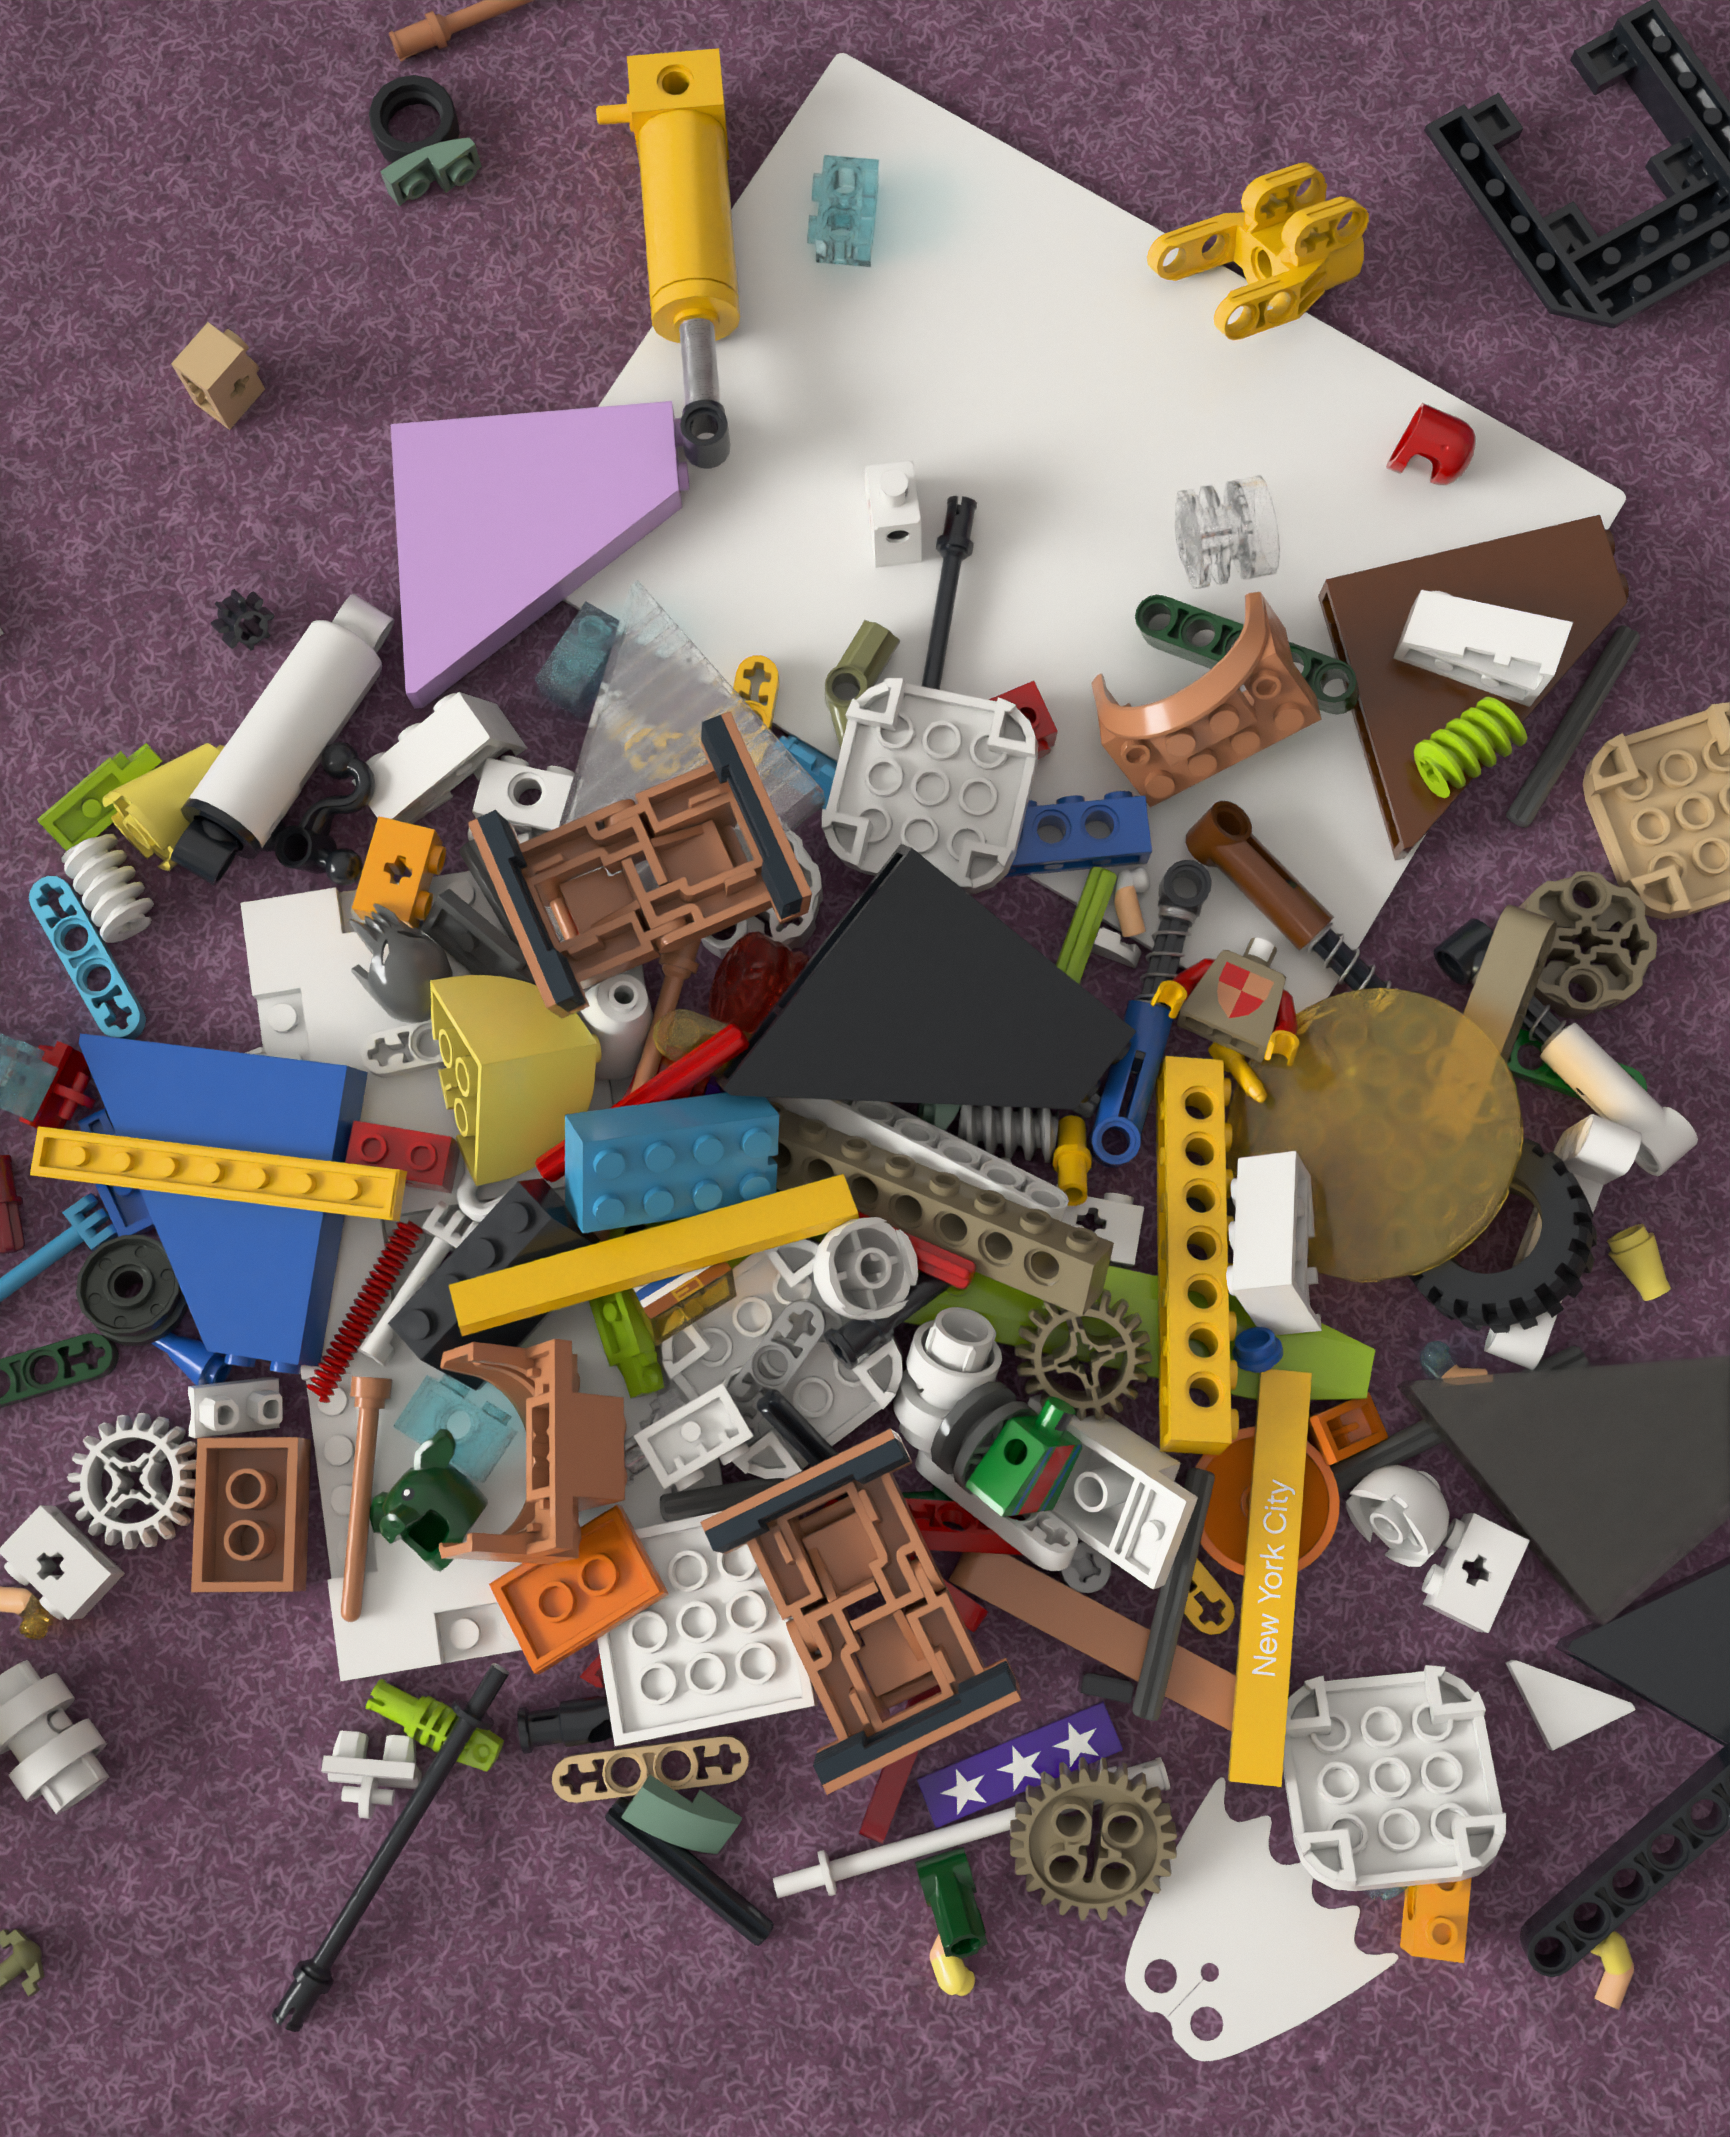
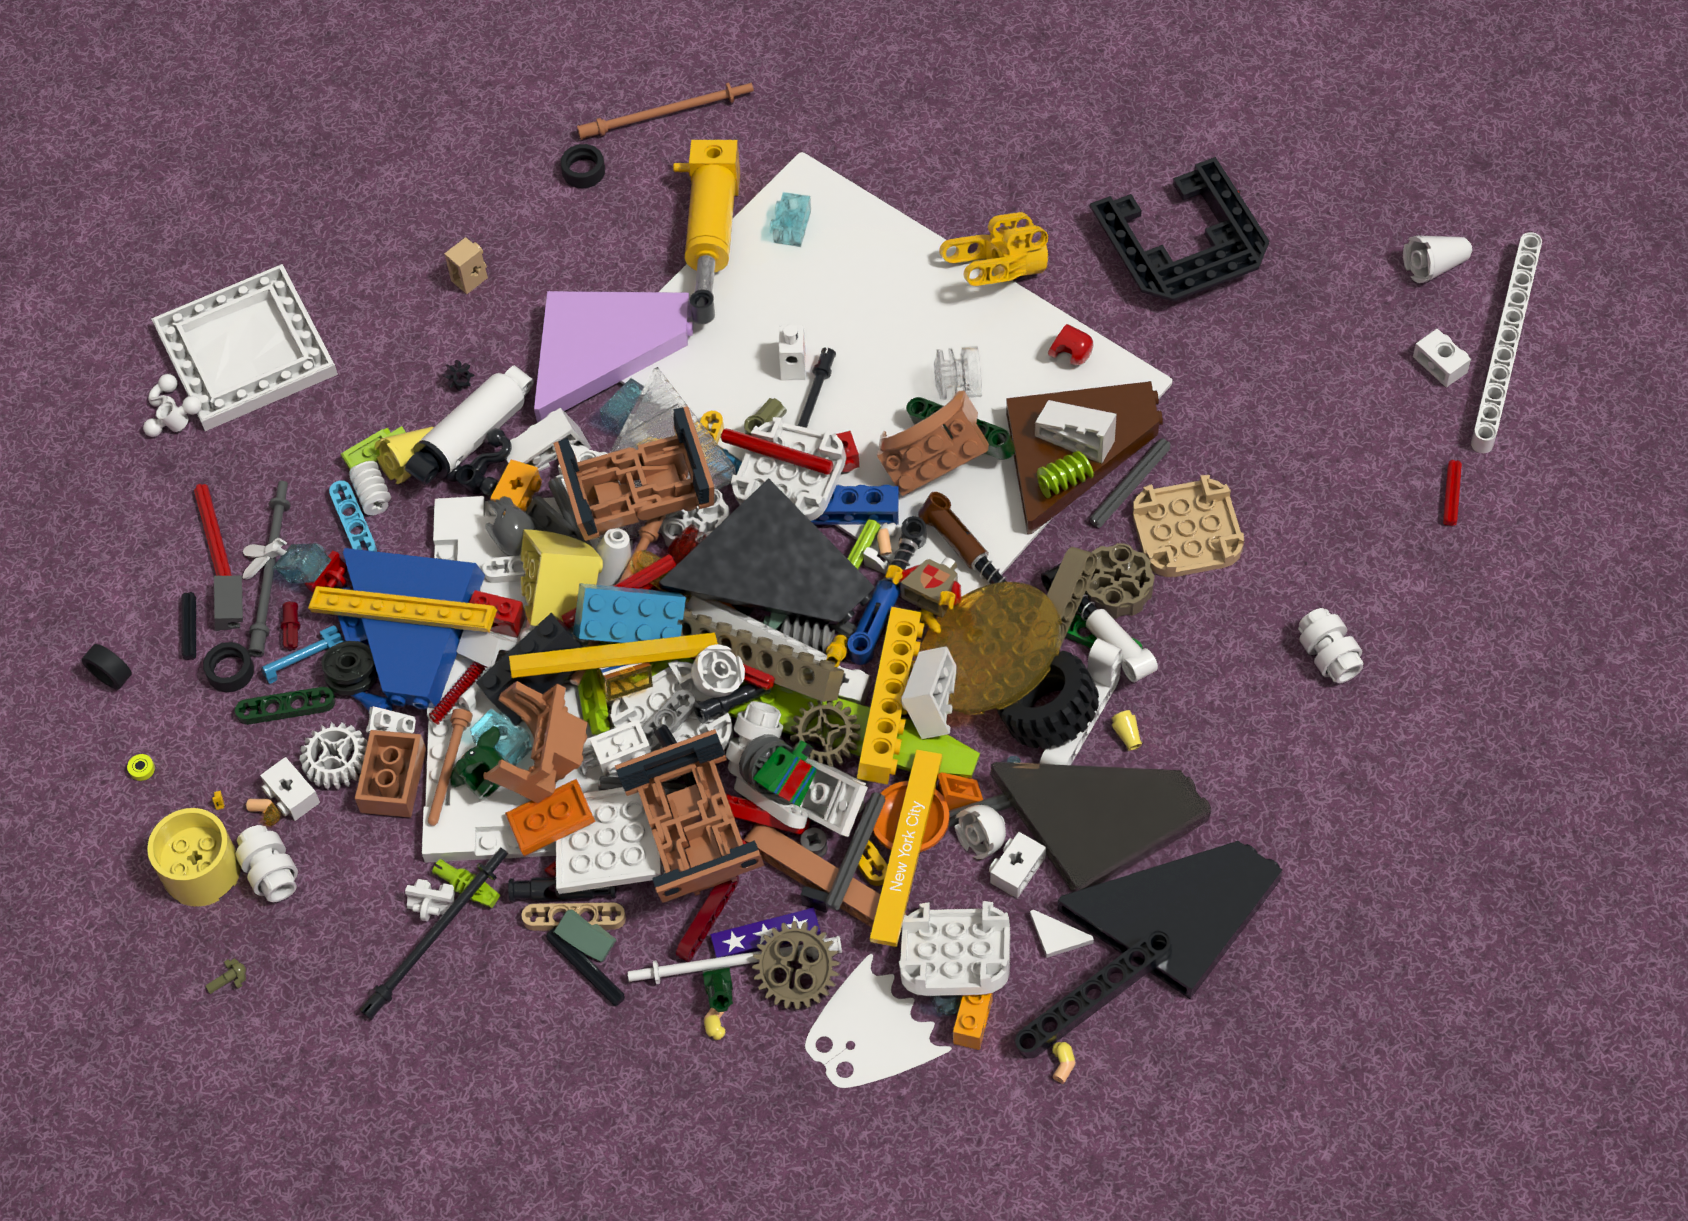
camera: 10 degrees right, 20 degrees down
sand green slope [380,138,482,206] -> none
blue plate [1232,1327,1284,1373] -> none
none -> white panel [457,630,517,668]
none -> red axle [720,428,834,475]

